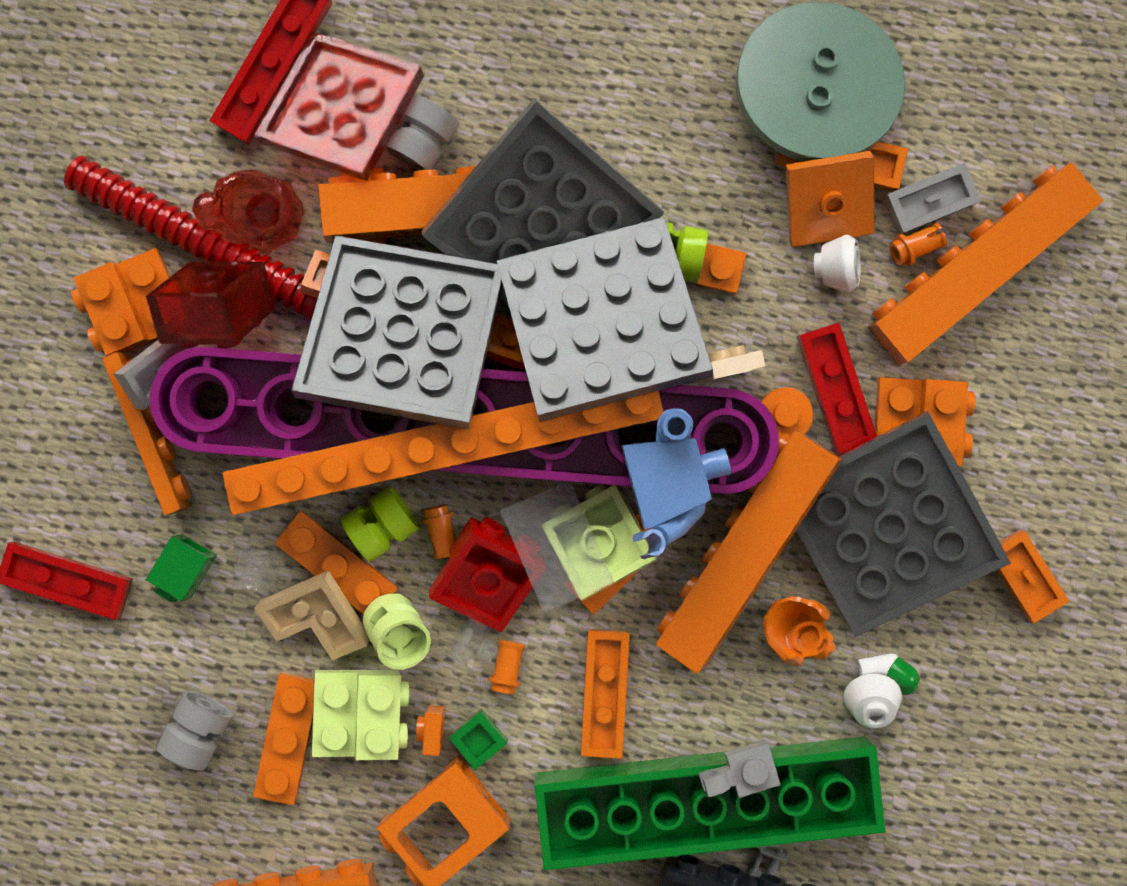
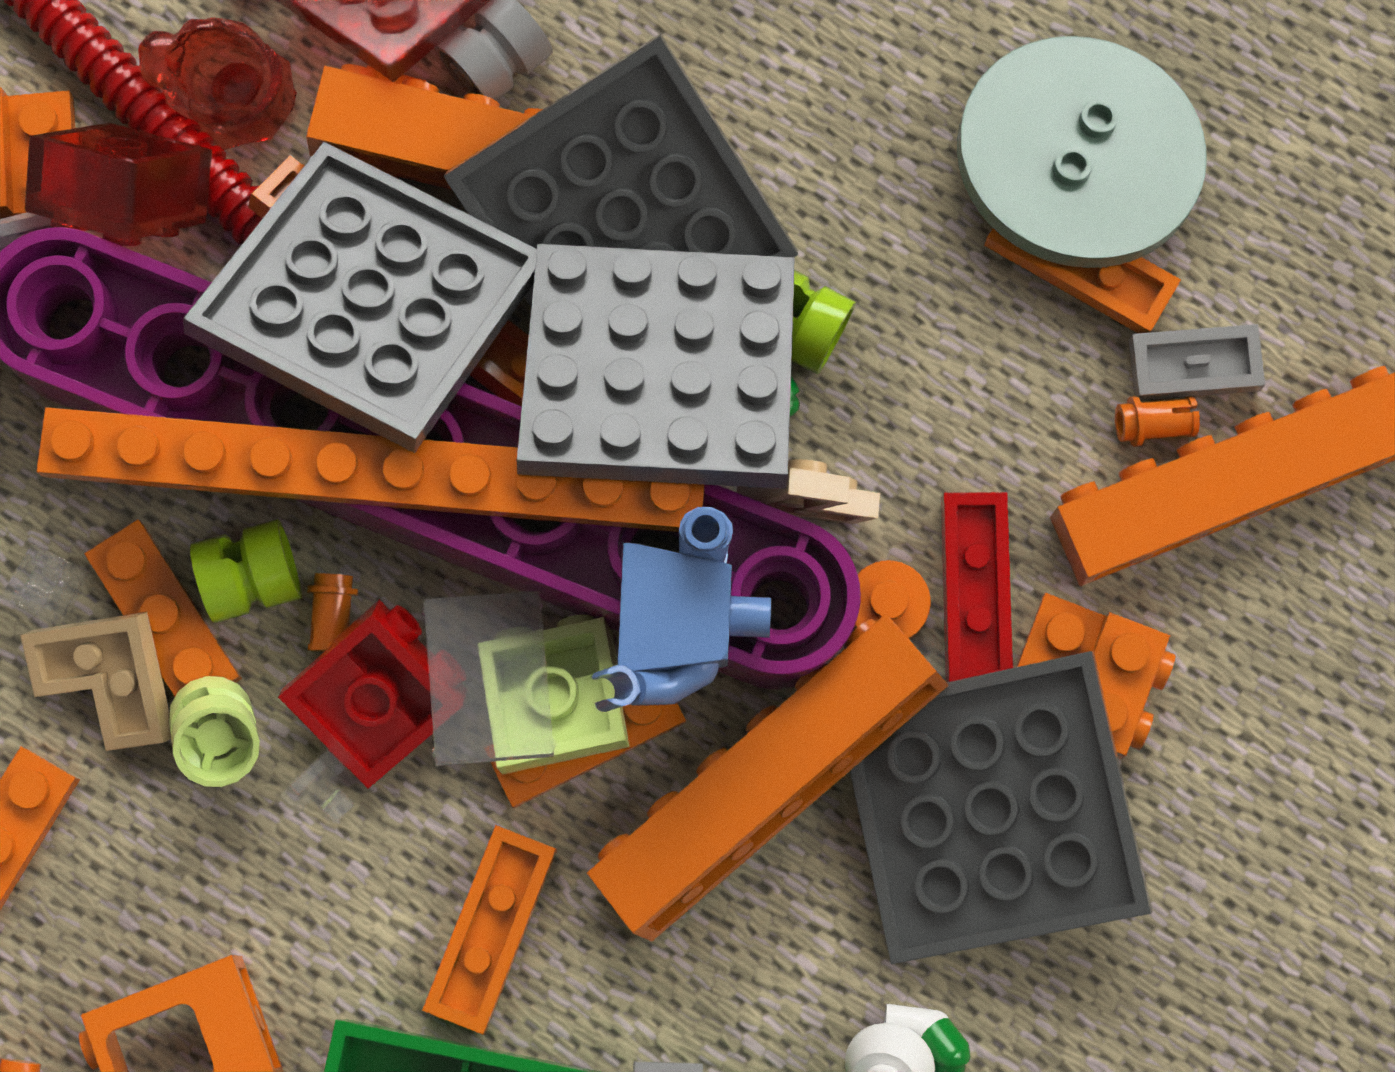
camera: 20 degrees right, 10 degrees down
yellowish green plate [311,670,409,760] -> none
orange plate [416,705,445,756] -> none
green plate [449,708,508,770] -> none
orange pin [488,639,525,694] -> none
orange plate [695,243,746,295] -> none
orange hair [763,596,836,667] -> none
orange plate [786,151,874,247] -> none
white cone [814,235,861,292] -> none
orange plate [996,530,1070,624] -> none

